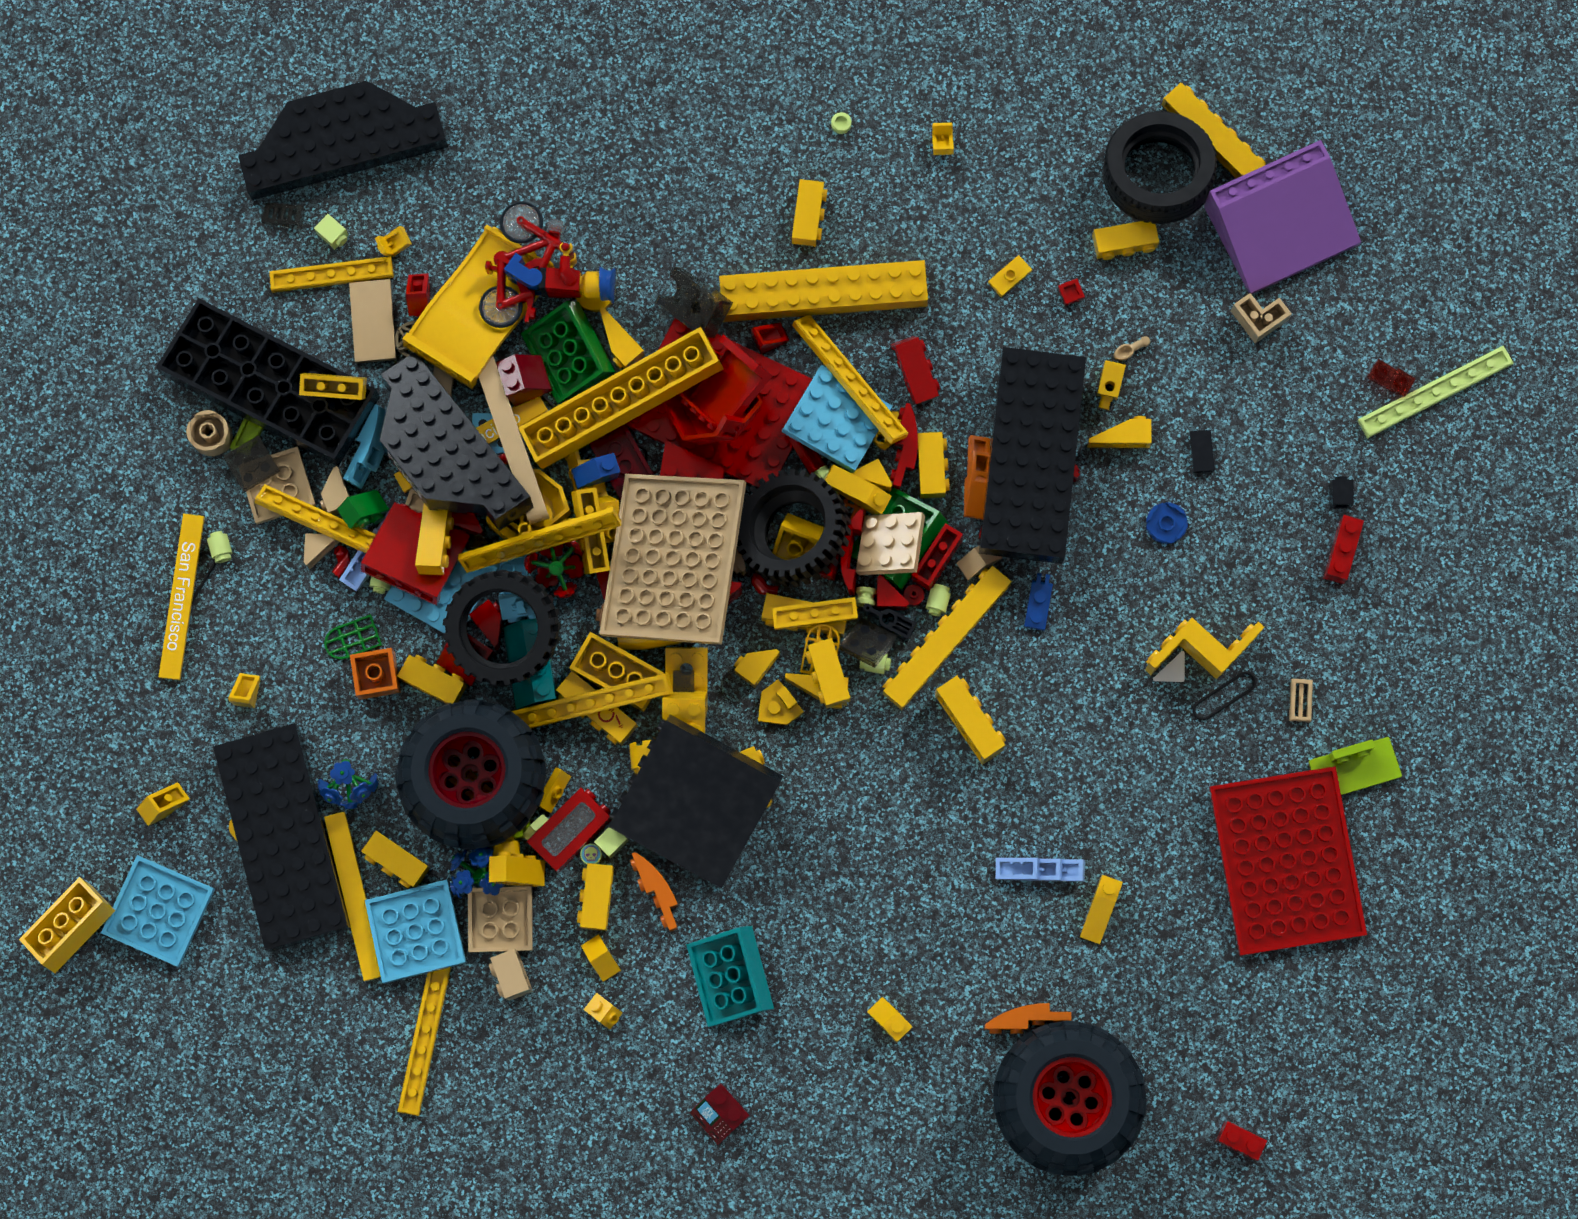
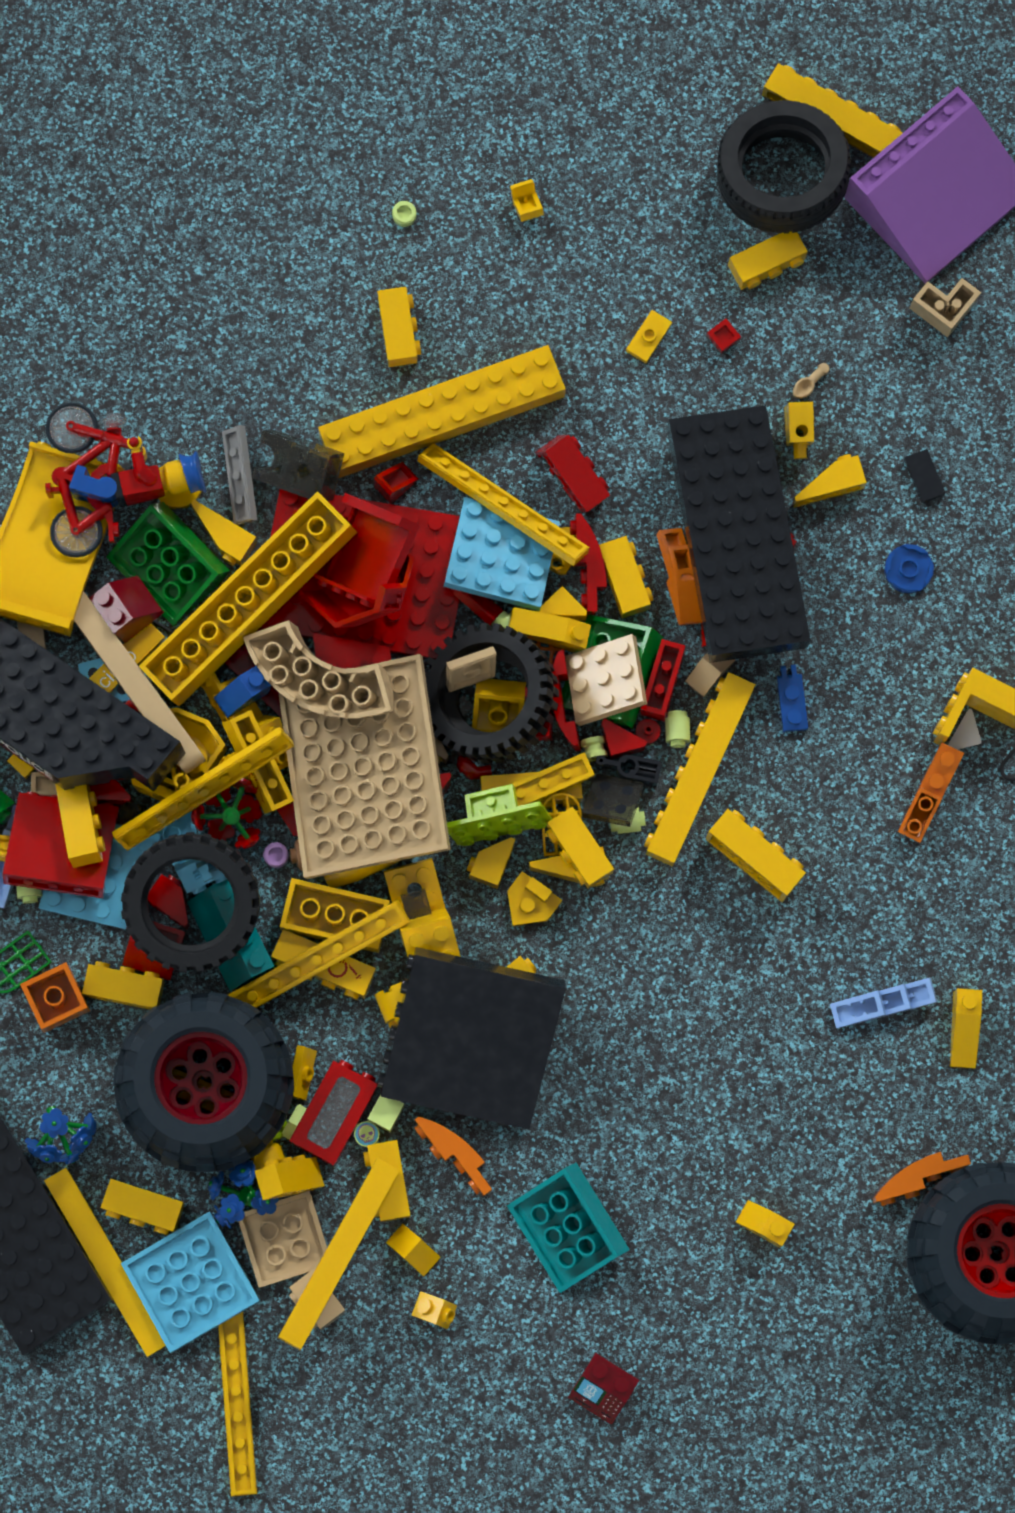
camera: 25 degrees left, 0 degrees up
none -> light grey tile [222,425,257,527]
none -> tan brick [243,620,393,719]
none -> lavender tile [263,842,289,868]
none -> yellow tile [277,1158,400,1350]
none -> tan tile [446,647,497,692]
none -> lime bracket [447,784,553,846]
none -> orange slope [898,742,964,843]

